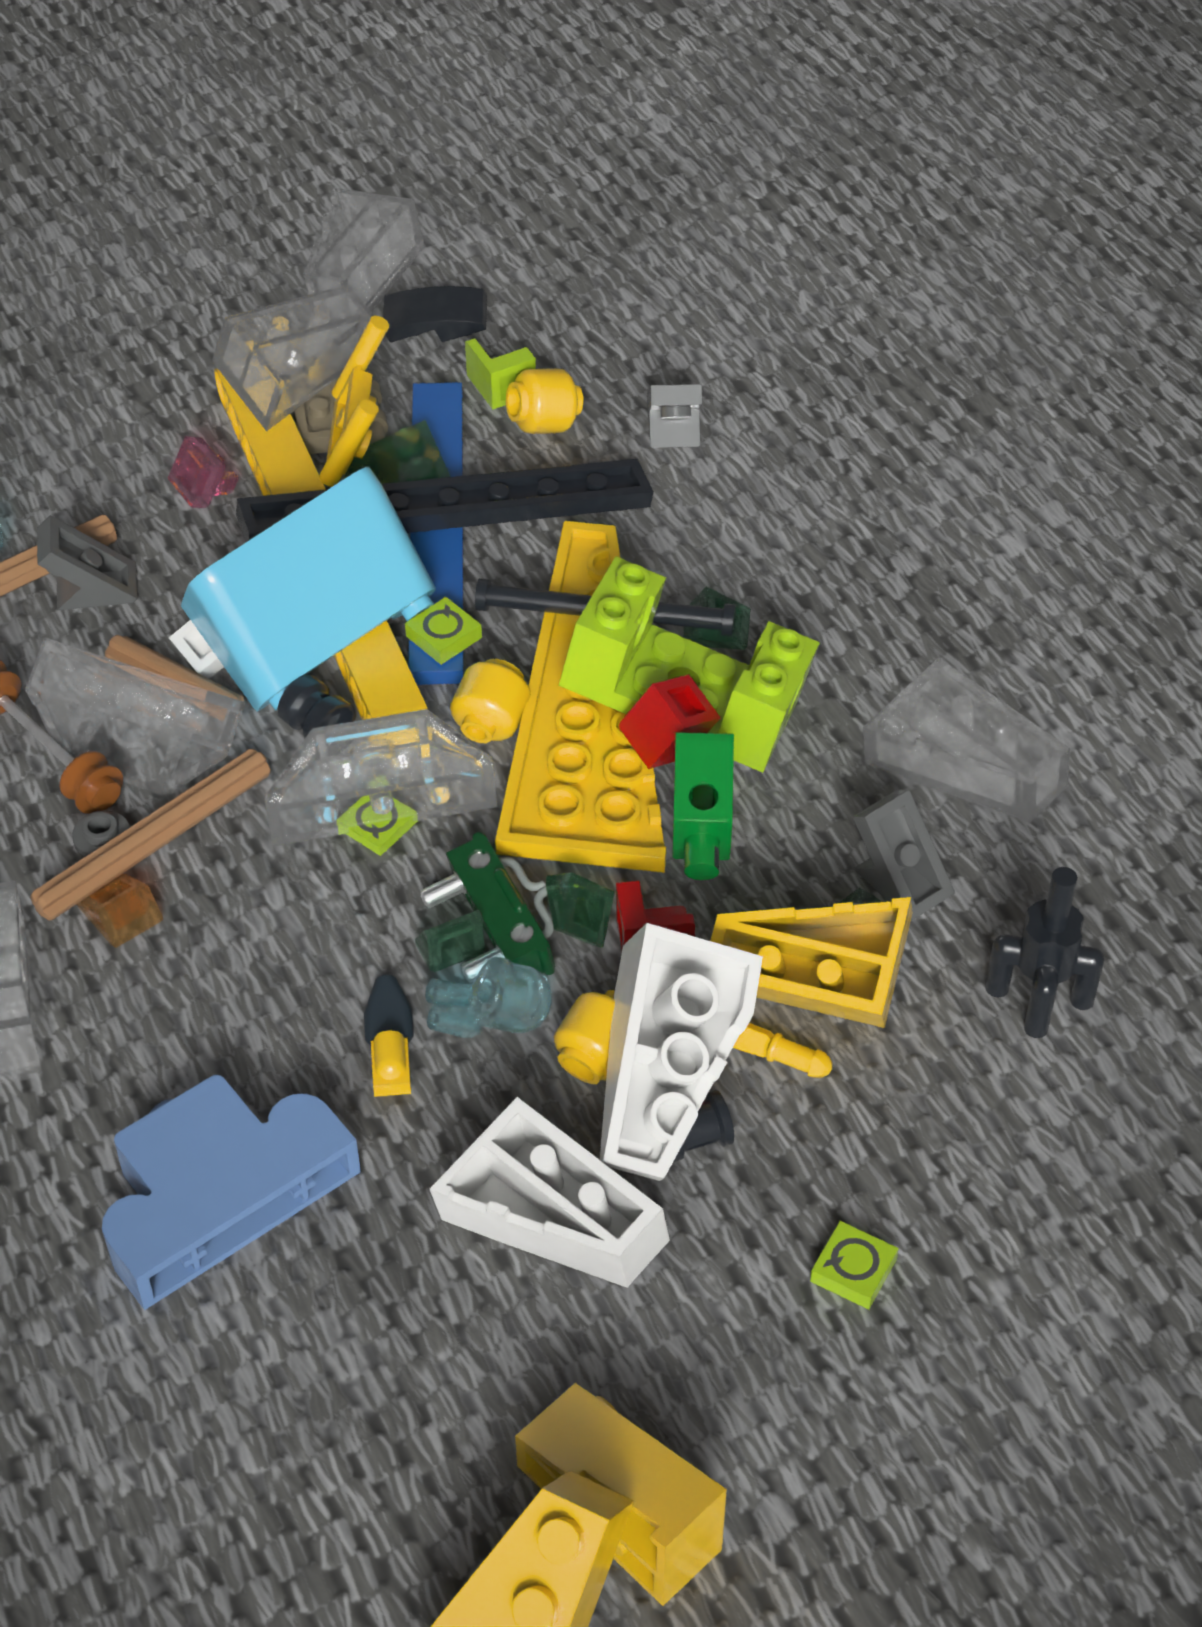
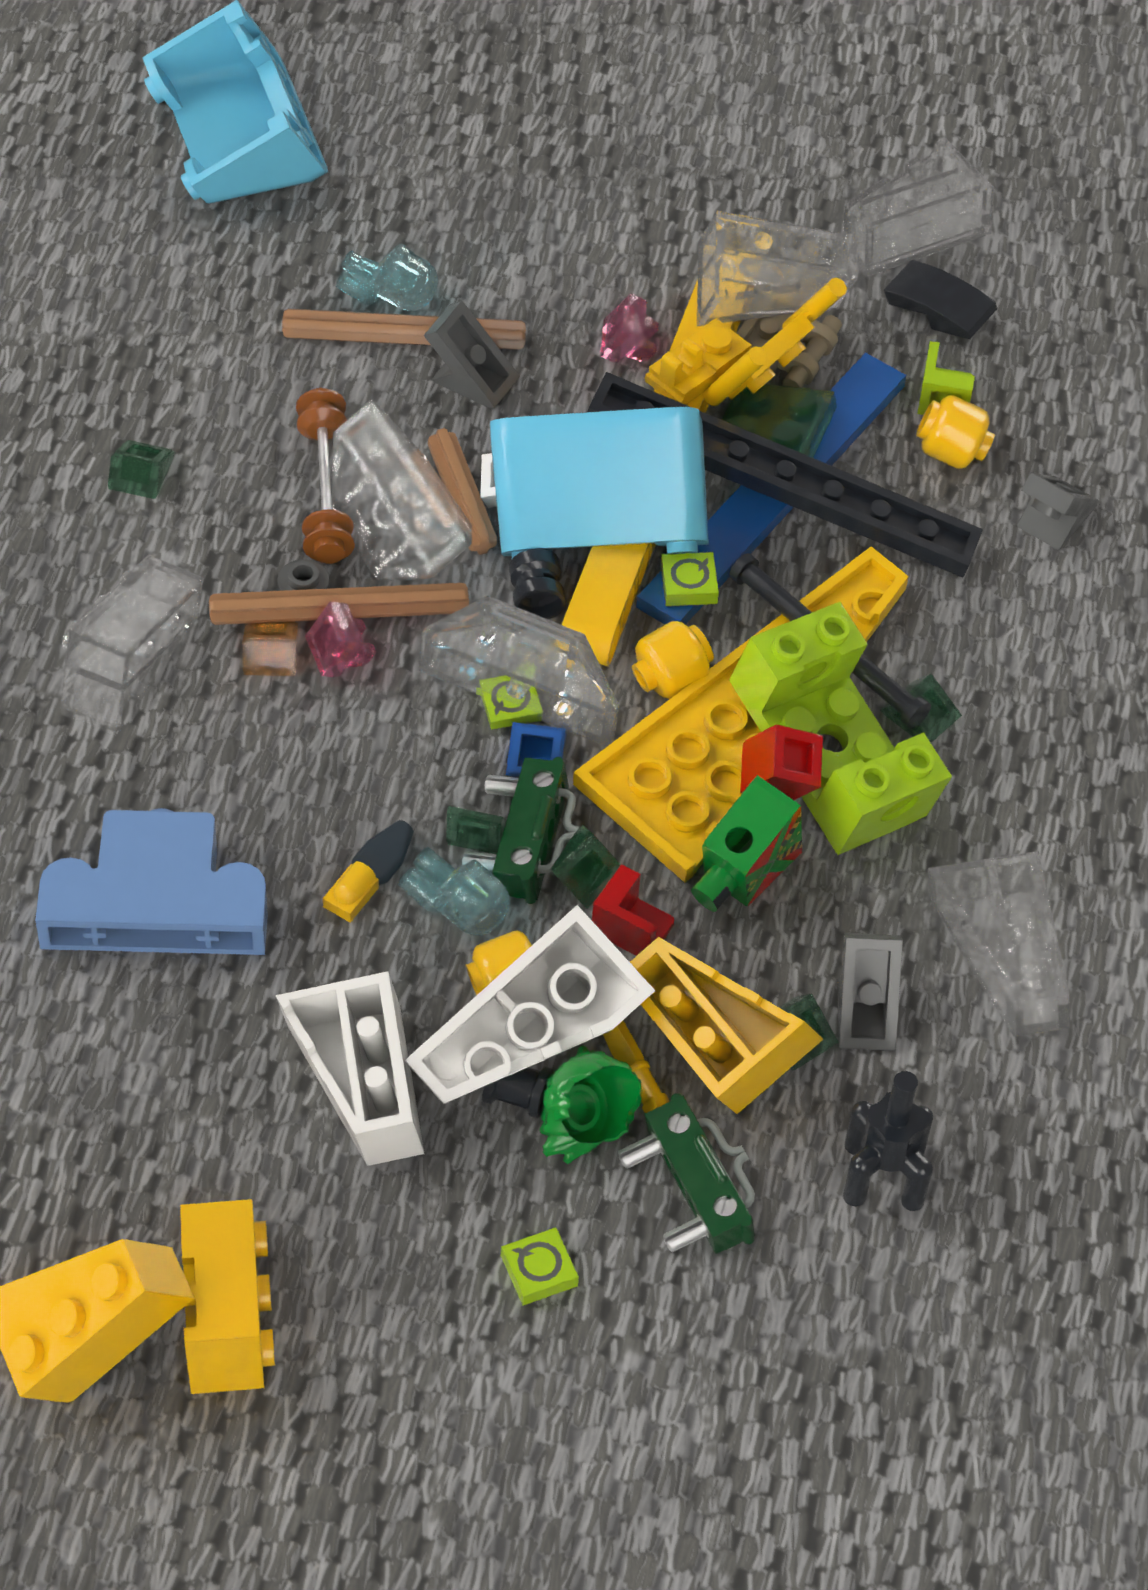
camera: 35 degrees right, 5 degrees up
none -> clear pink tile [305,602,376,677]
none -> blue slope [506,722,567,777]
none -> green hair [539,1045,642,1164]
none -> dark green piece [618,1093,755,1254]
none -> yellow plate [645,318,752,405]

